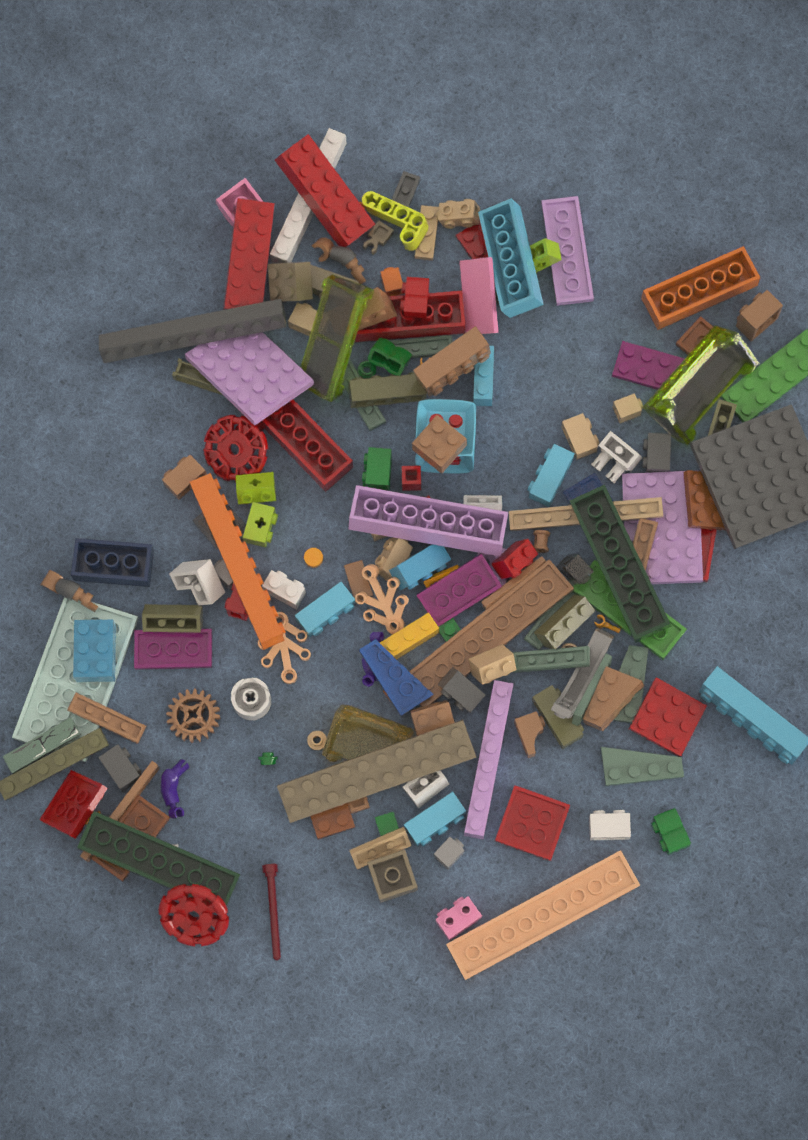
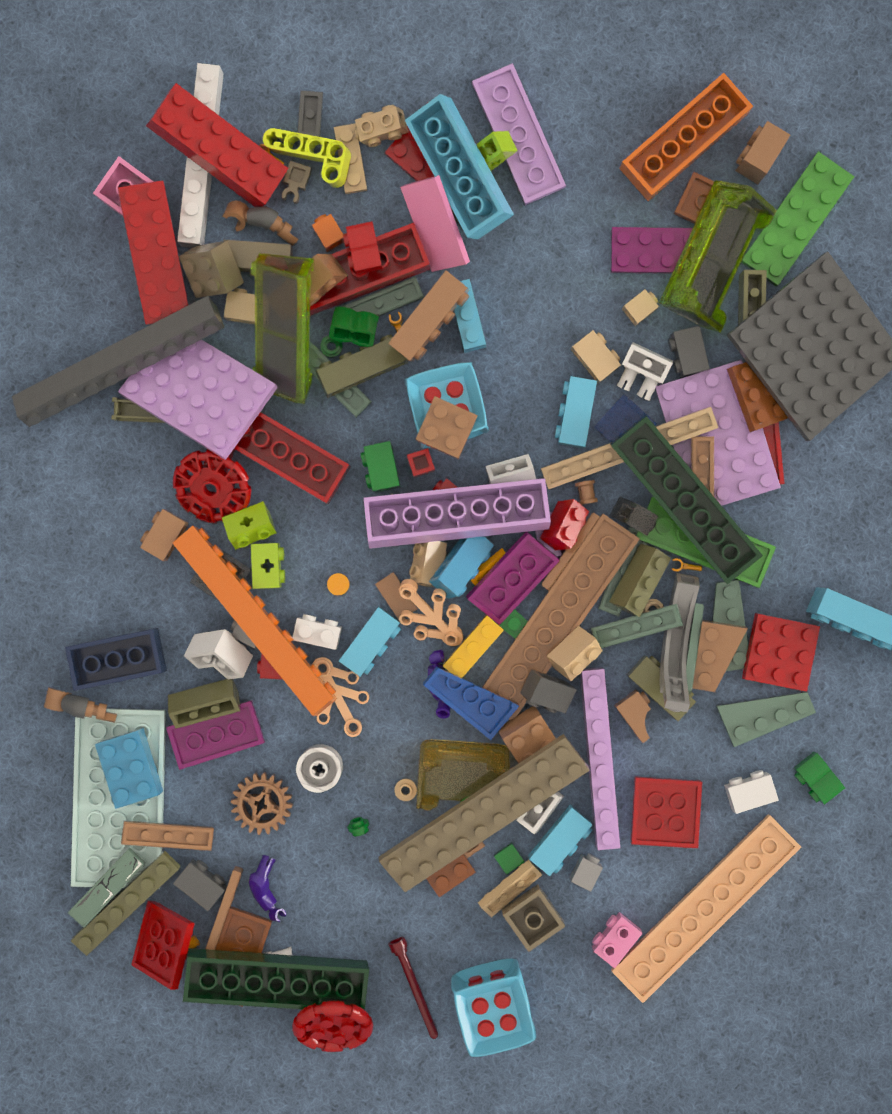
camera: 20 degrees left, 15 degrees up
none -> medium azure piece [451,959,536,1057]

